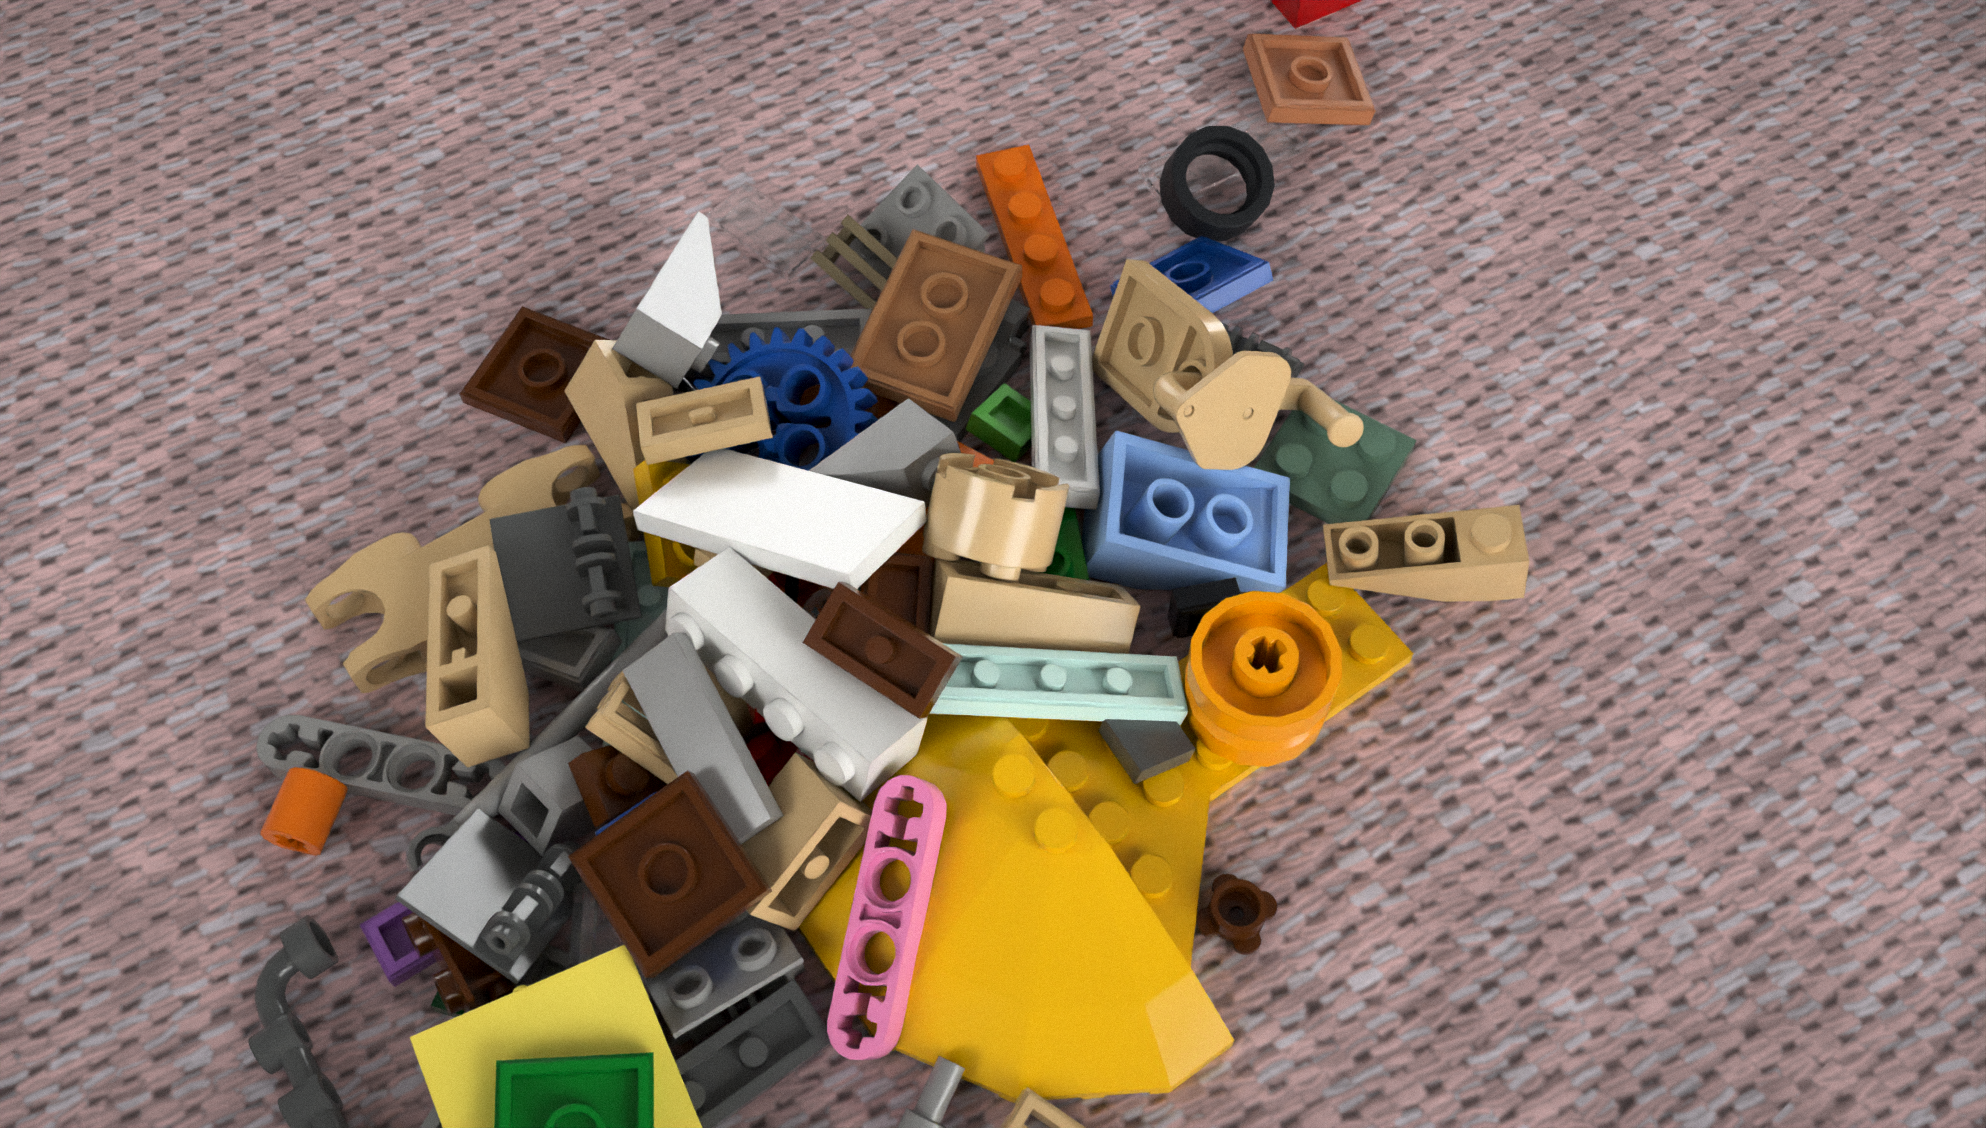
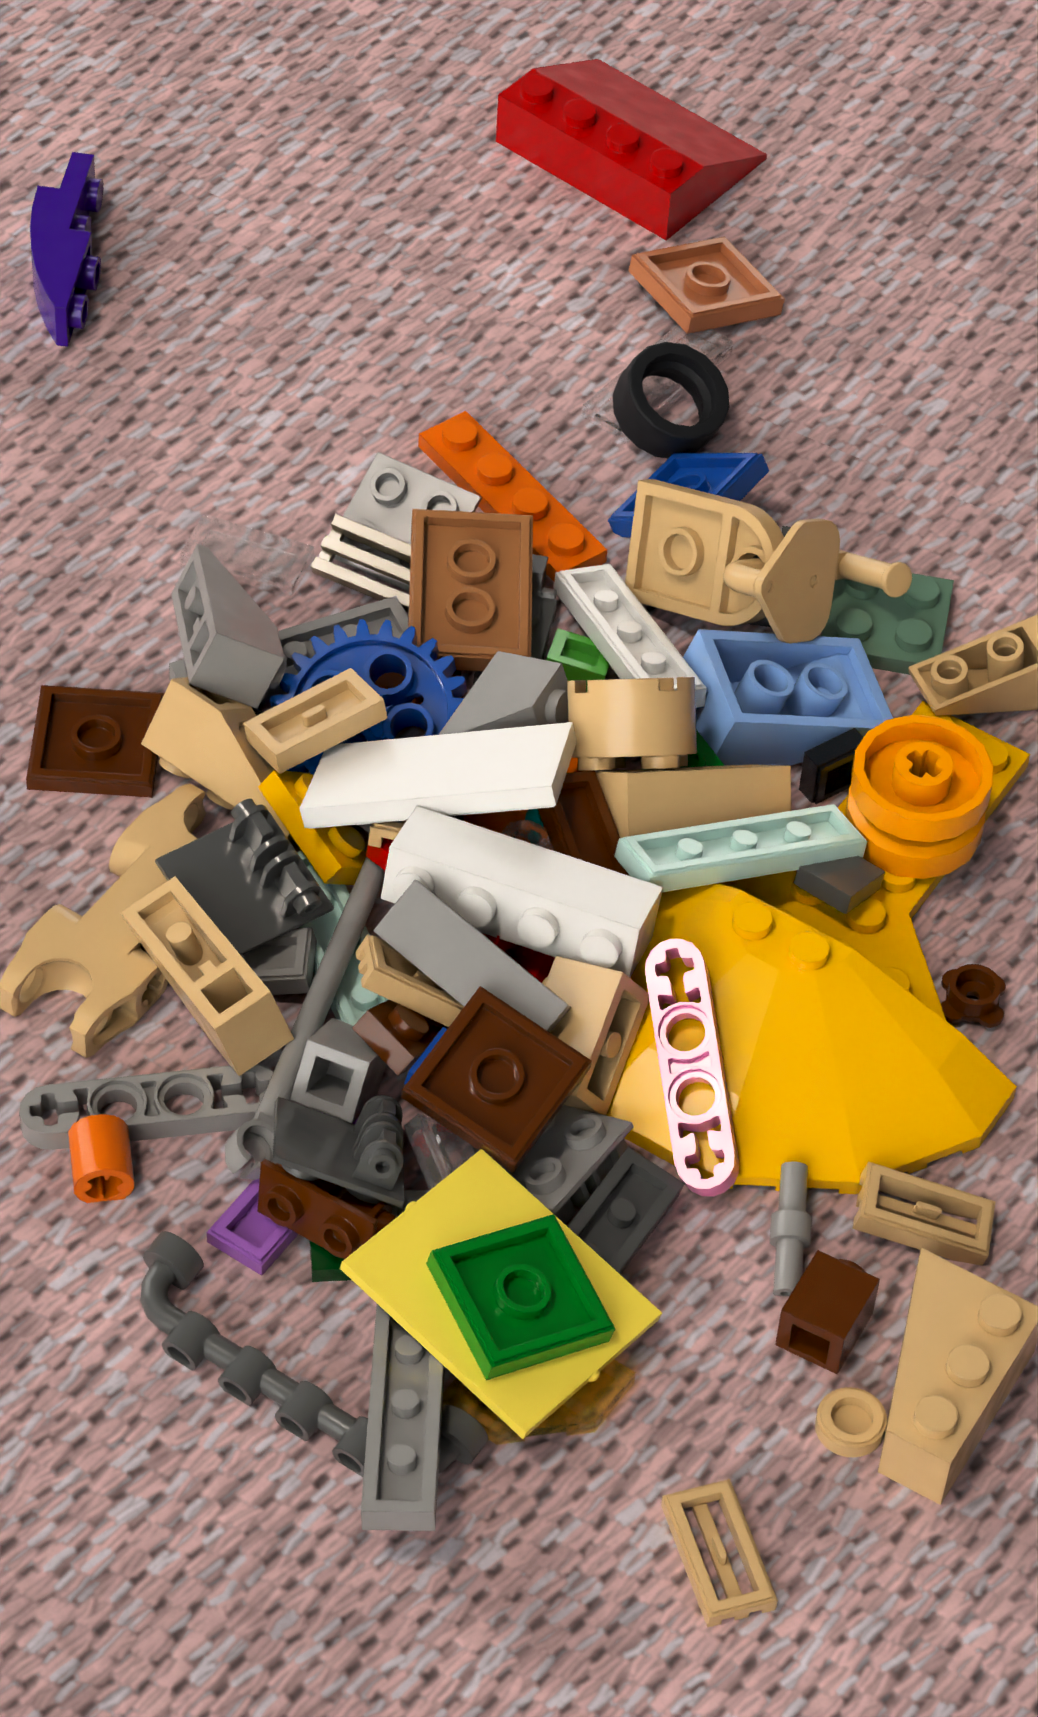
camera: 25 degrees left, 10 degrees down
reddish brown plate [802,582,963,719] -> none

